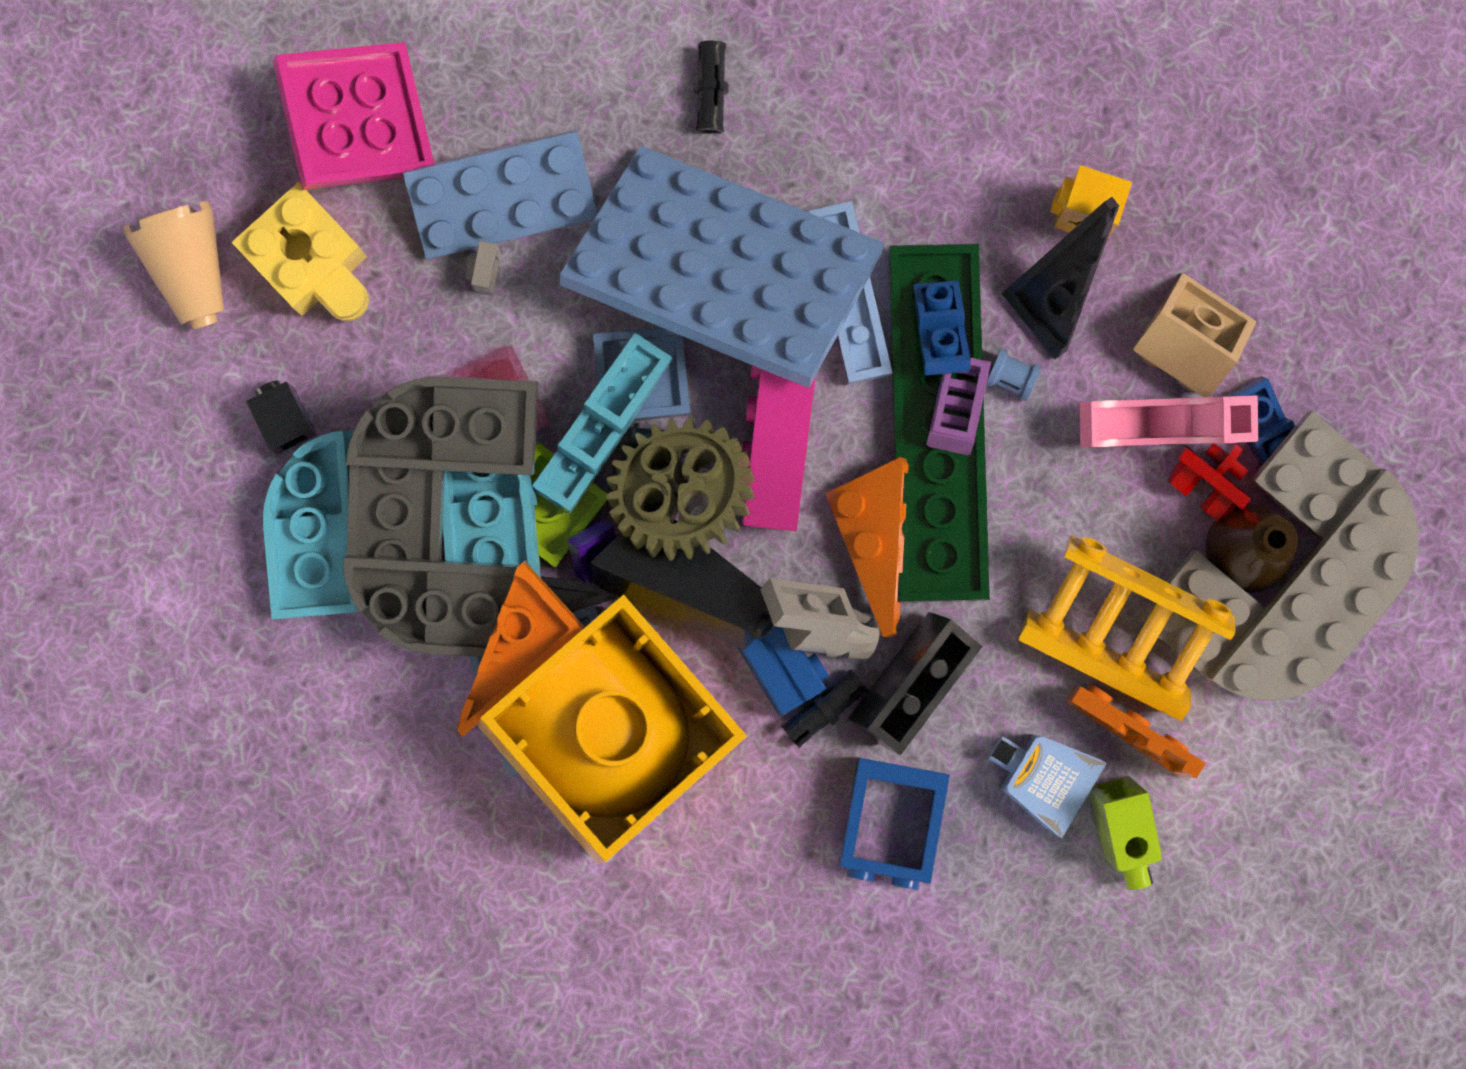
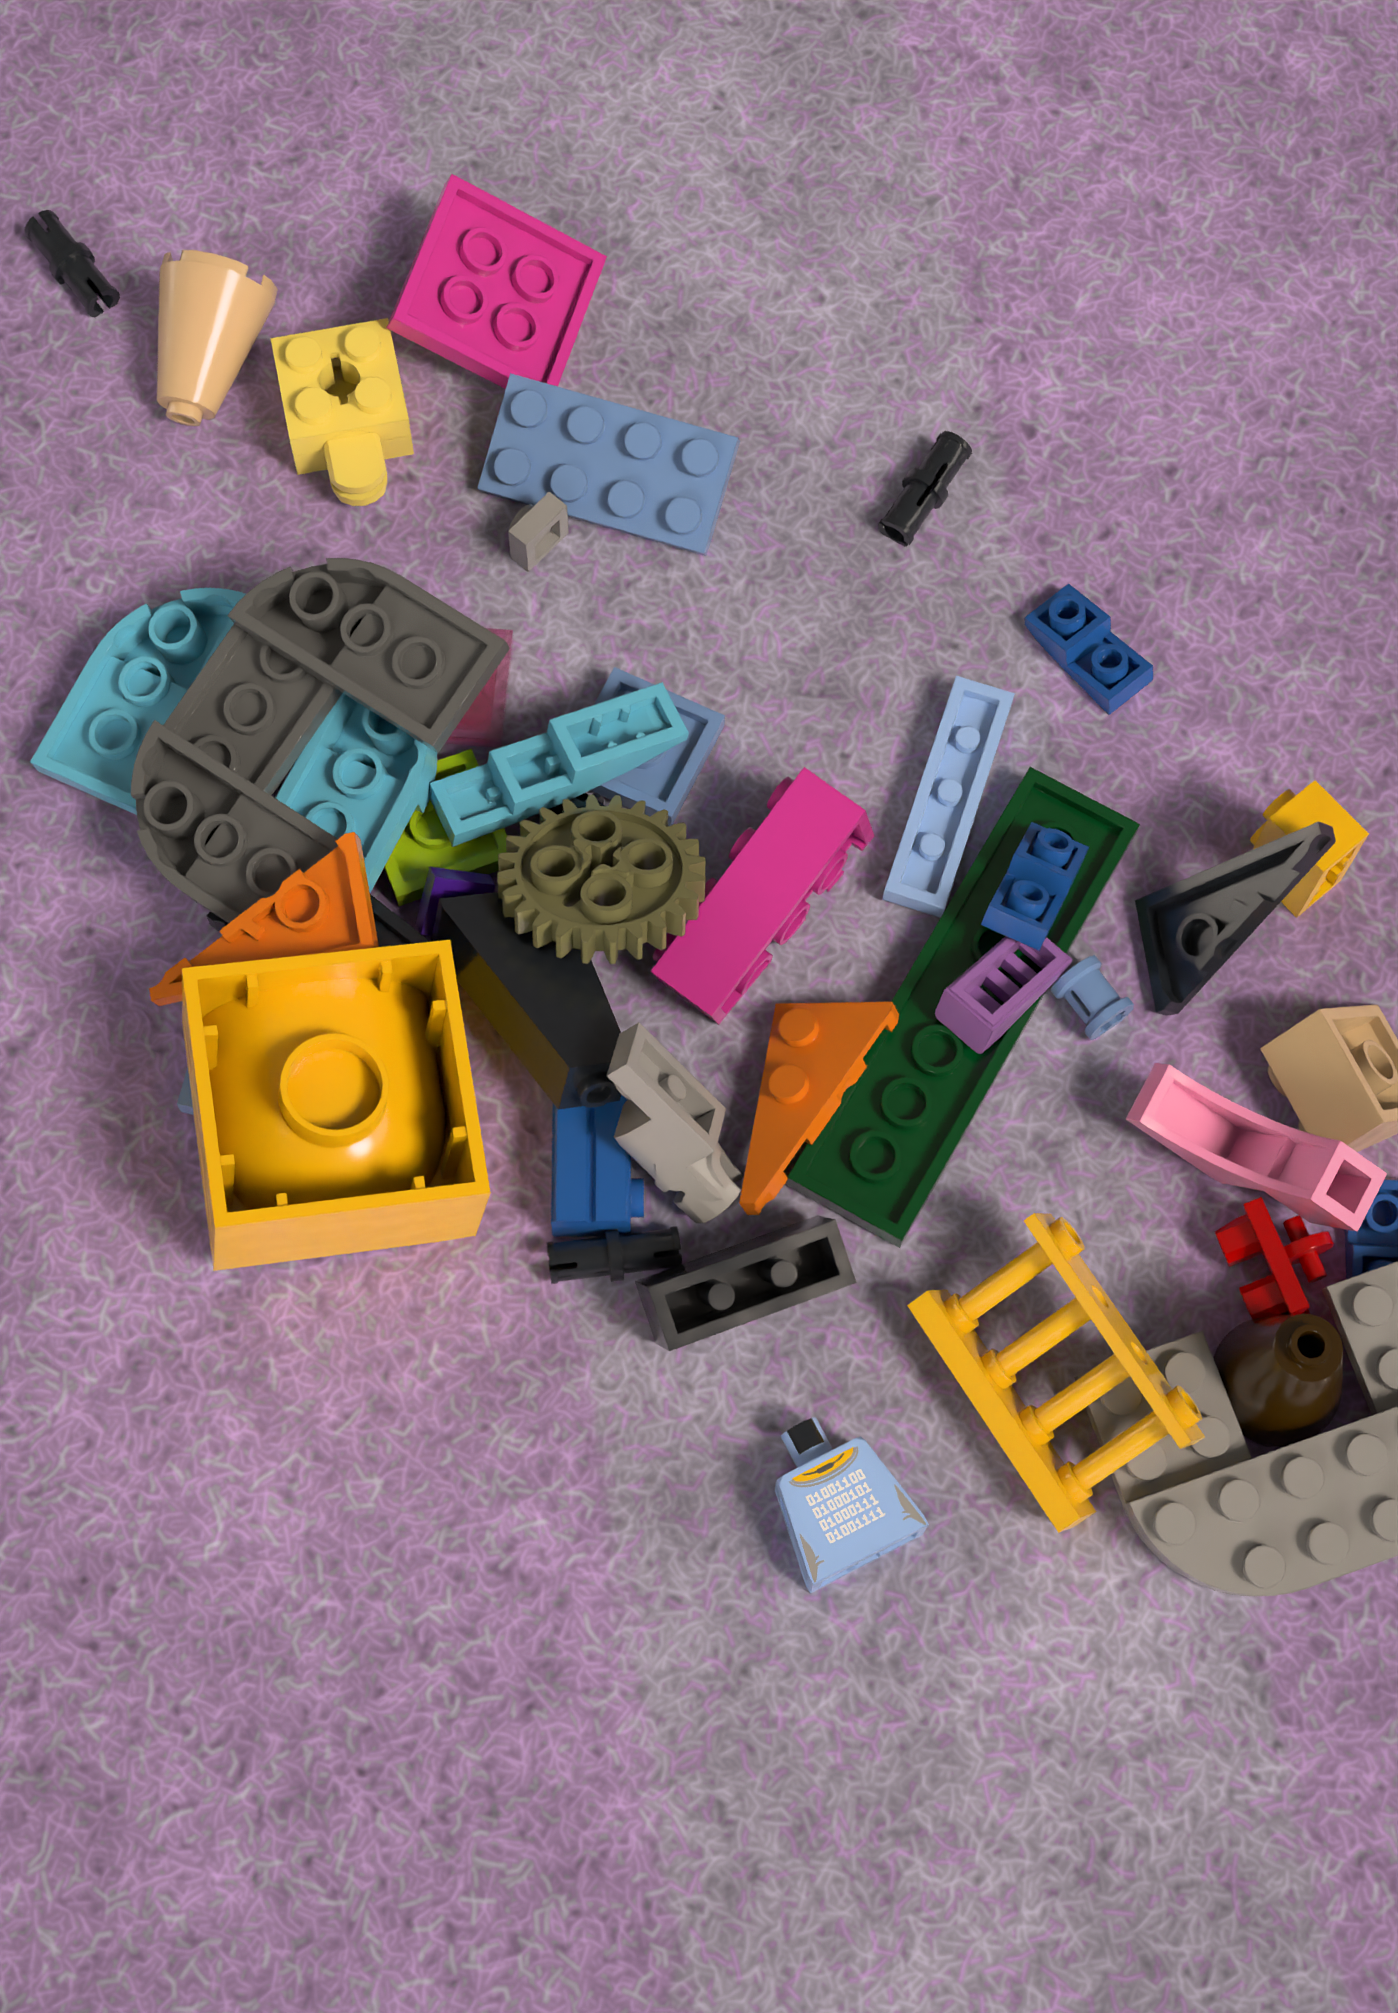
camera: 30 degrees right, 15 degrees down
black brick [246,380,317,454] -> none
medium blue plate [560,146,884,388] -> none
blue window [838,757,950,890] -> none
orange wing [1065,684,1206,779] -> none
lime torso [1088,776,1162,890] -> none
none -> black pin [24,210,120,318]
none -> blue slope [1024,583,1153,715]

